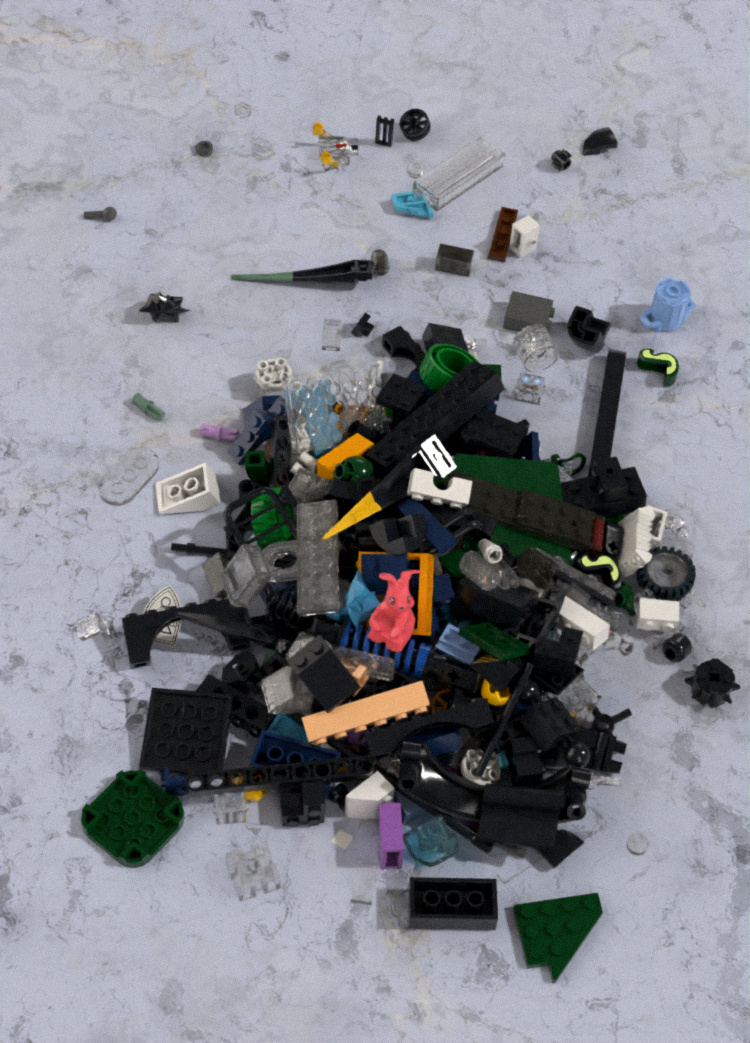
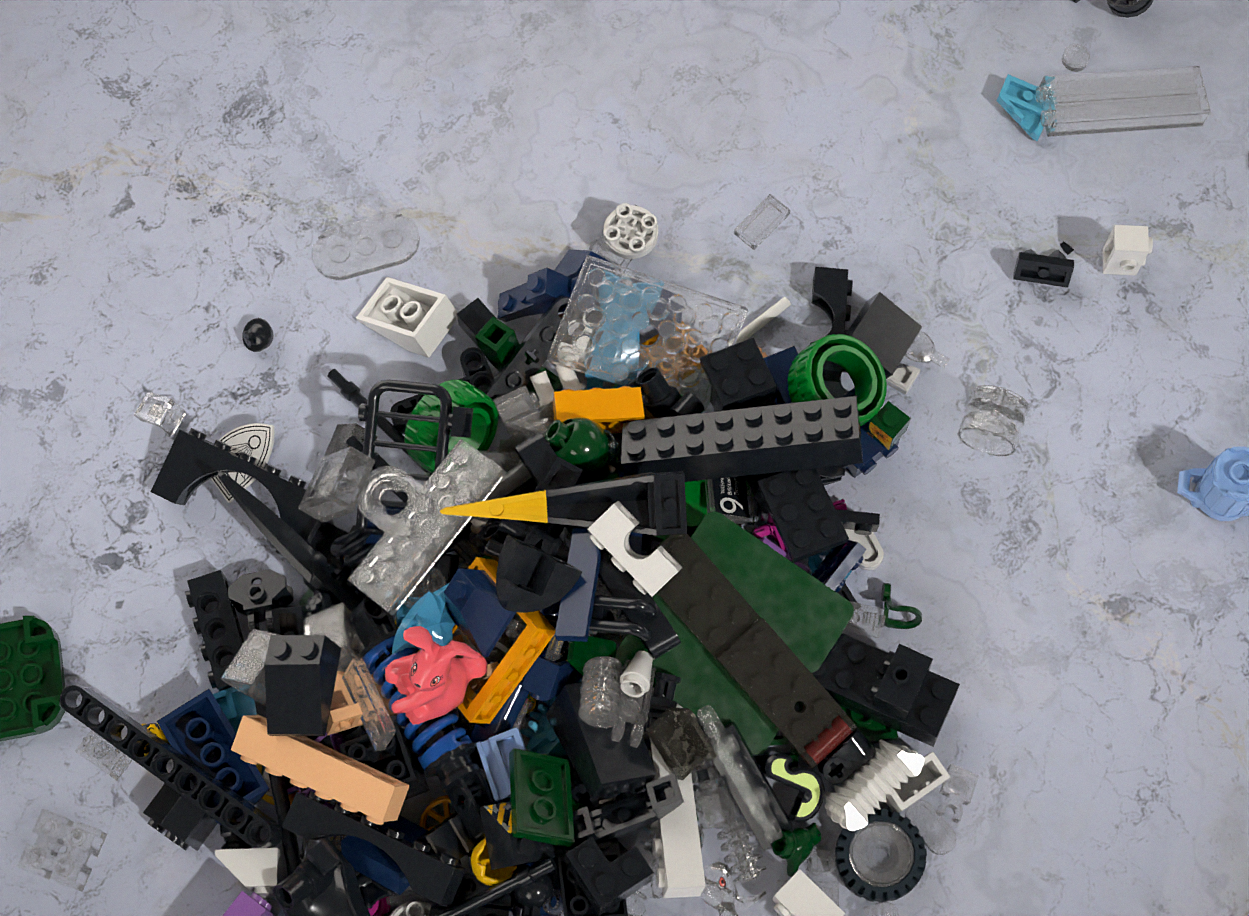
camera: 45 degrees right, 15 degrees up
sand green axle [132,393,165,421] -> none
black hair [139,292,191,323] -> none
black plate [139,687,234,774] -> none
dark blue bracket [161,767,191,796] -> none
lavender pin [200,424,239,441] -> none
black plate [231,259,372,284] -> none
white sticker [331,829,353,849] -> none
black tile [351,312,375,337] -> none
clear smoke brick [371,249,389,276] -> none
clear smoke brick [435,244,474,277] -> none
reddish brown tile [488,207,518,262] -> none
dark grey brick [503,291,555,338] -> none
clear head [514,372,546,405] -> none
black brick [567,306,611,353] -> none
black beam [588,349,627,477] -> none
dark green animal [637,348,679,387] -> none
none -> black hat [242,318,274,352]
none -> black brick [456,298,497,347]
none -> black tile [1013,249,1074,288]

